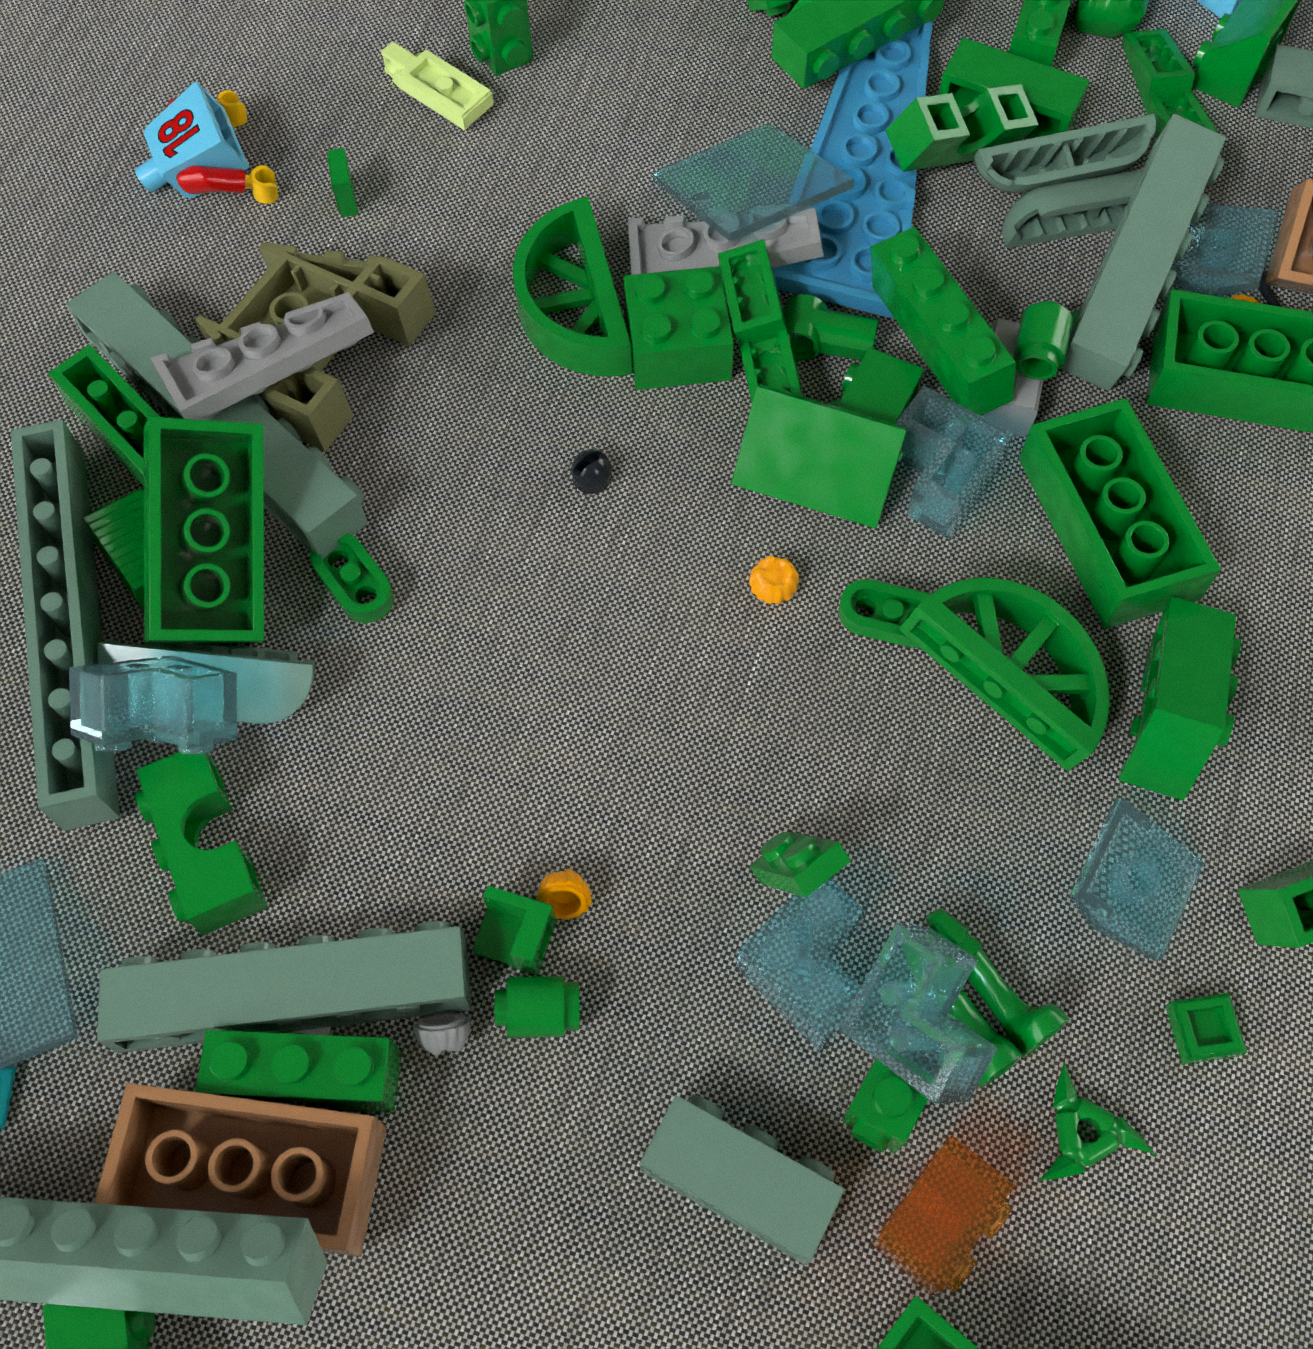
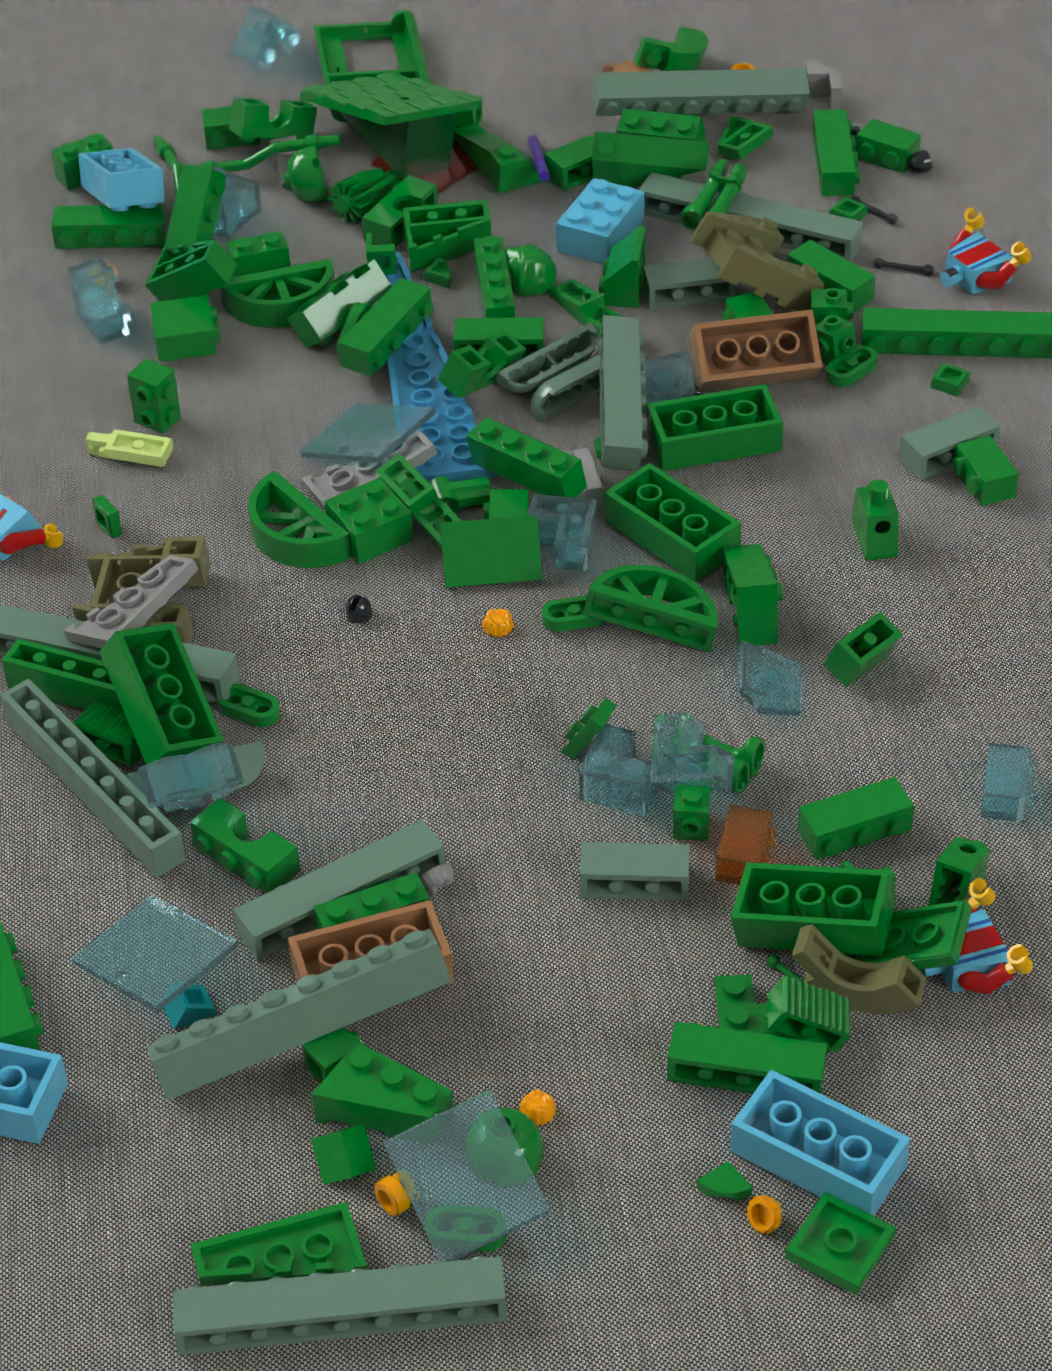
camera: 25 degrees left, 20 degrees down
green panel [473,886,557,976] -> none
green brick [495,976,580,1038] -> none
light orange piece [536,868,592,920] -> none
green brick [1013,301,1073,380] -> none
green piece [1038,1061,1157,1181] -> none
green tile [1165,993,1247,1065] -> none
none -> green brick [797,777,914,860]

